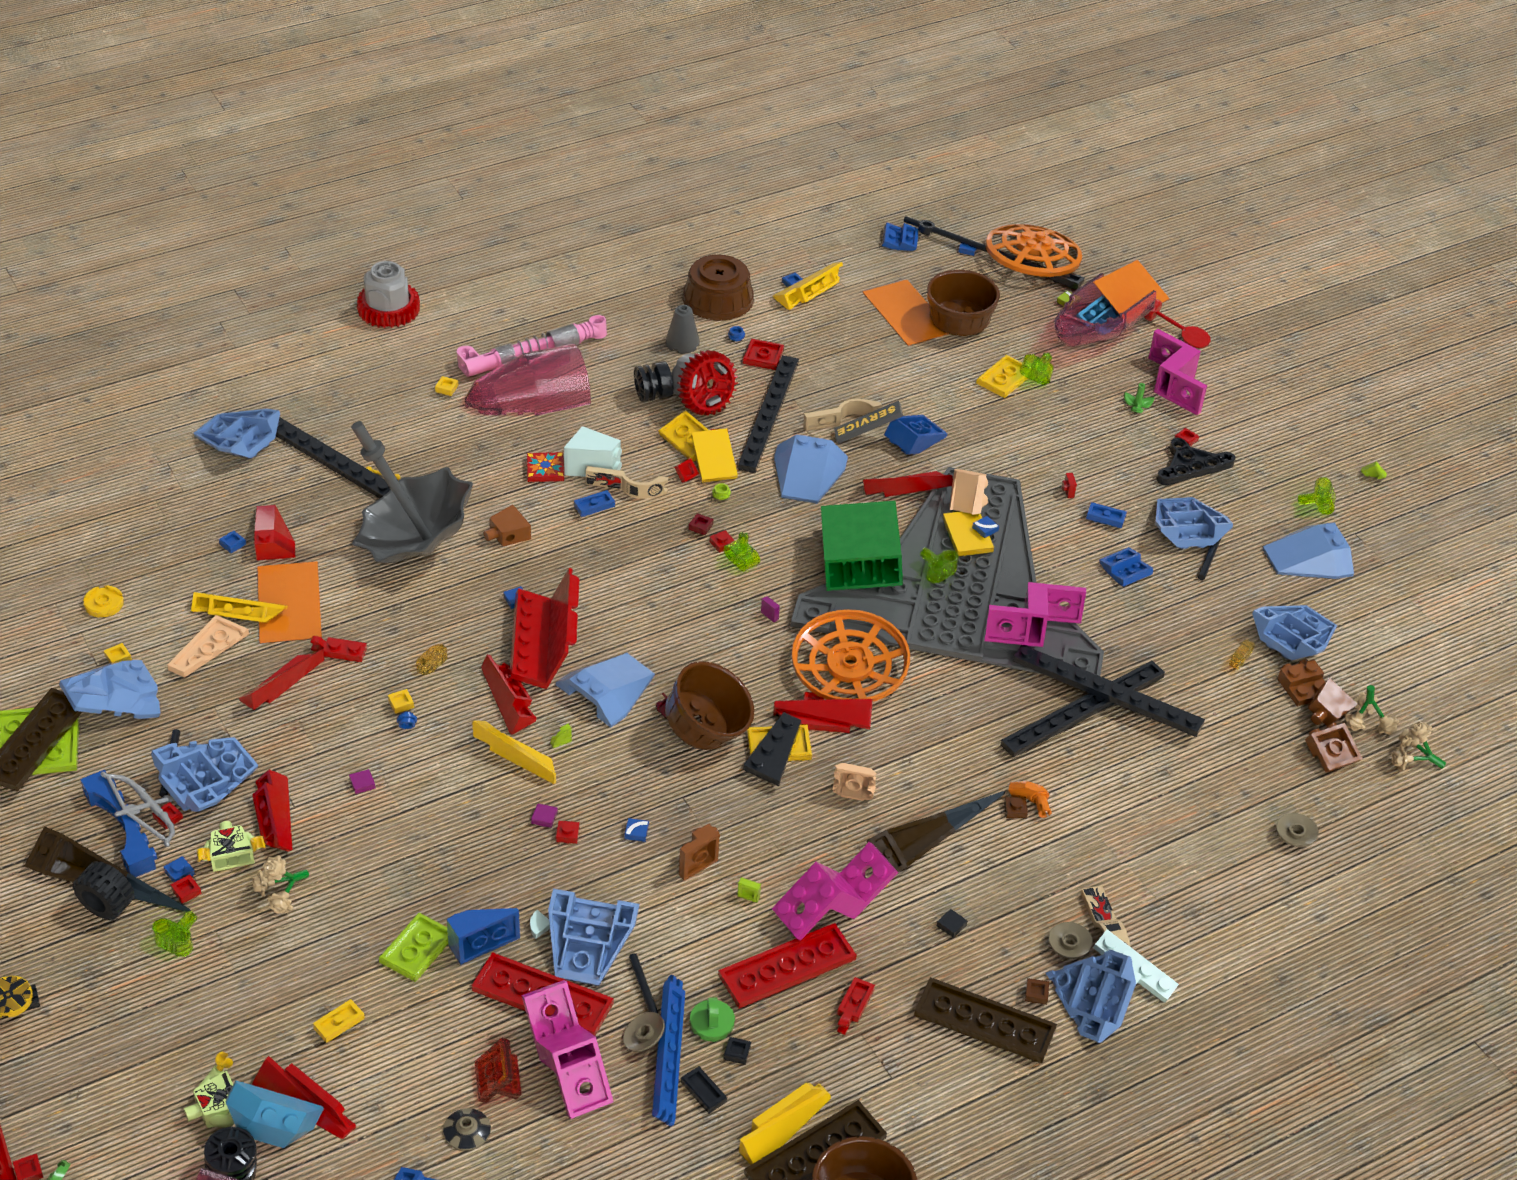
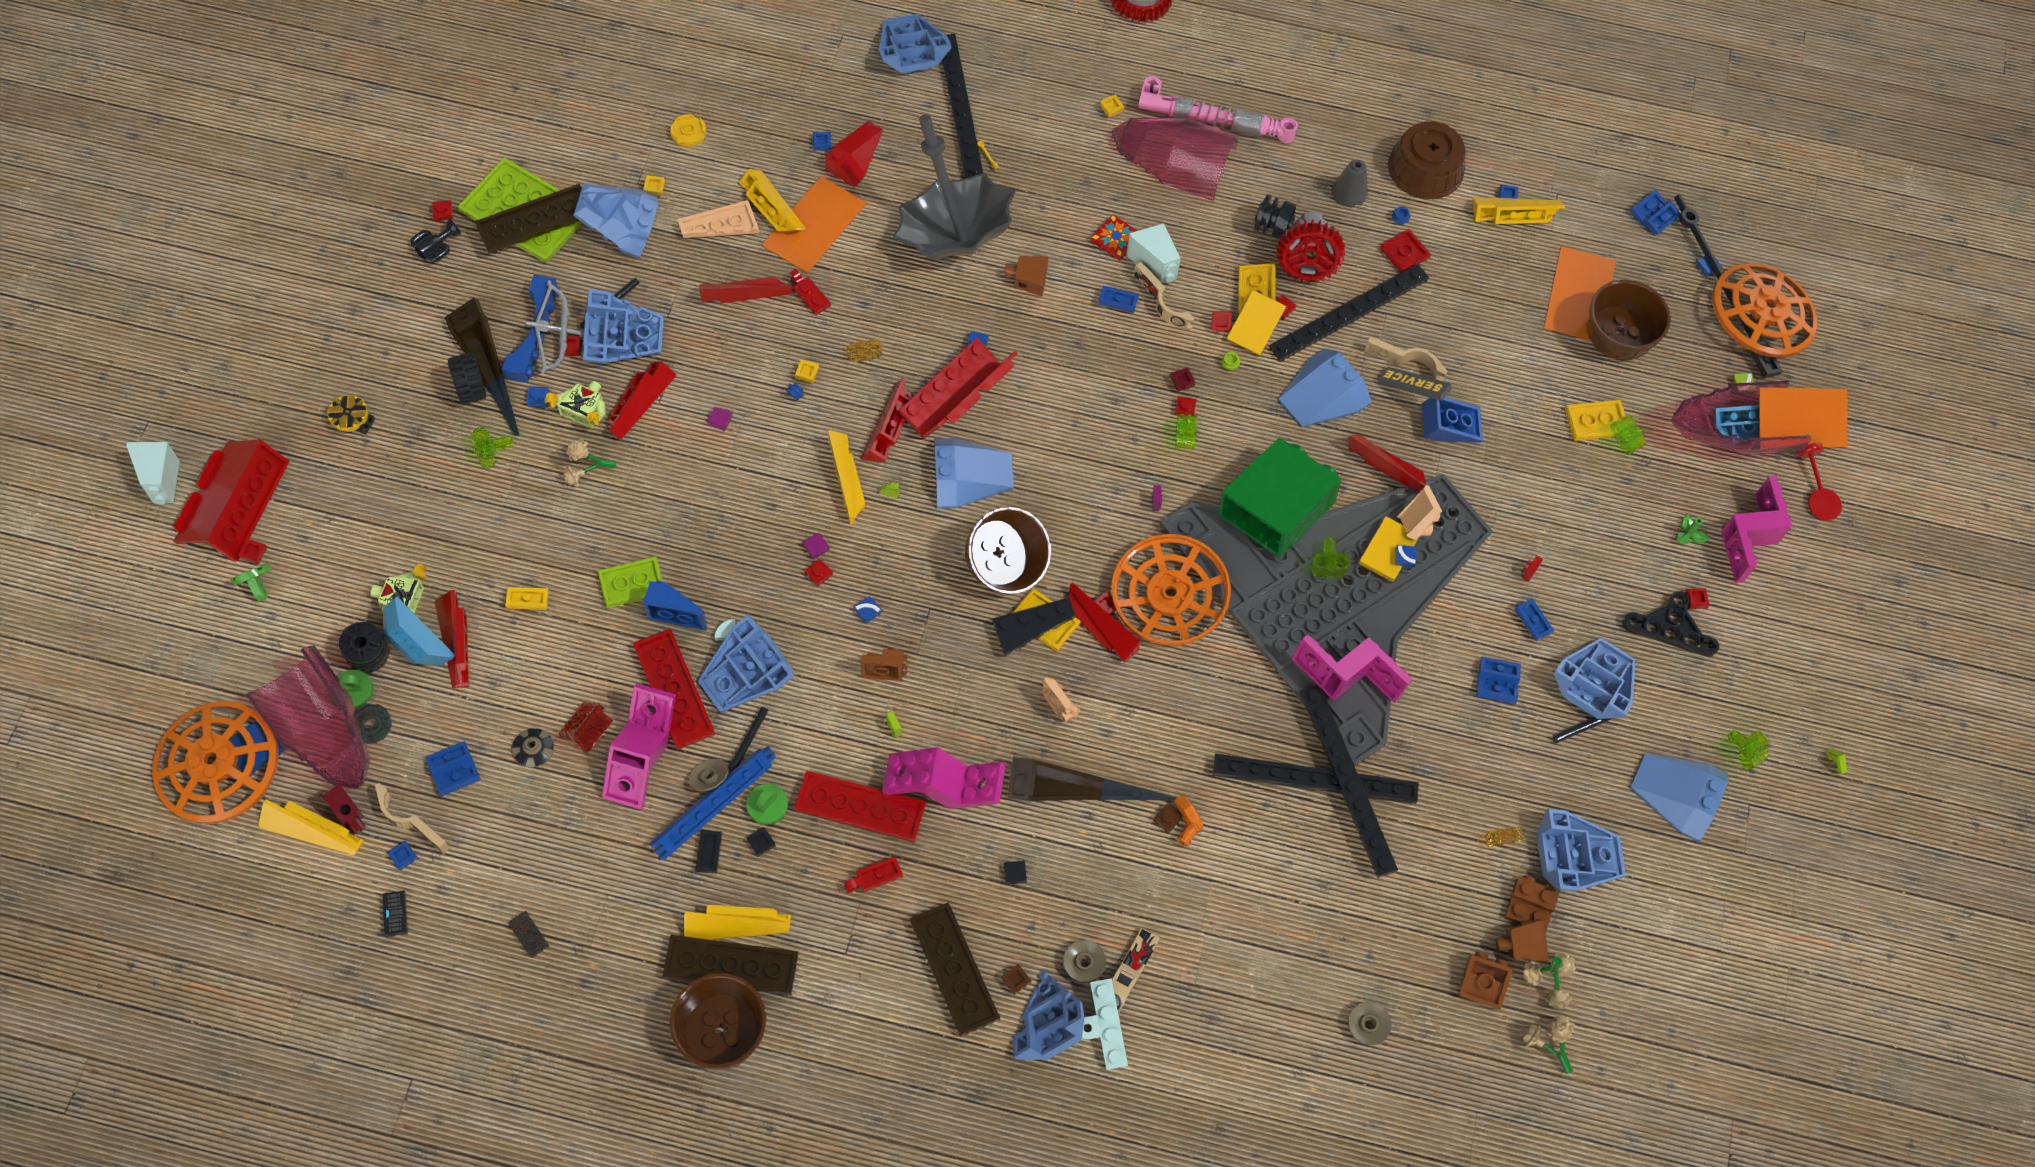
camera: 40 degrees right, 20 degrees up
red plate [170,875,202,904] -> none

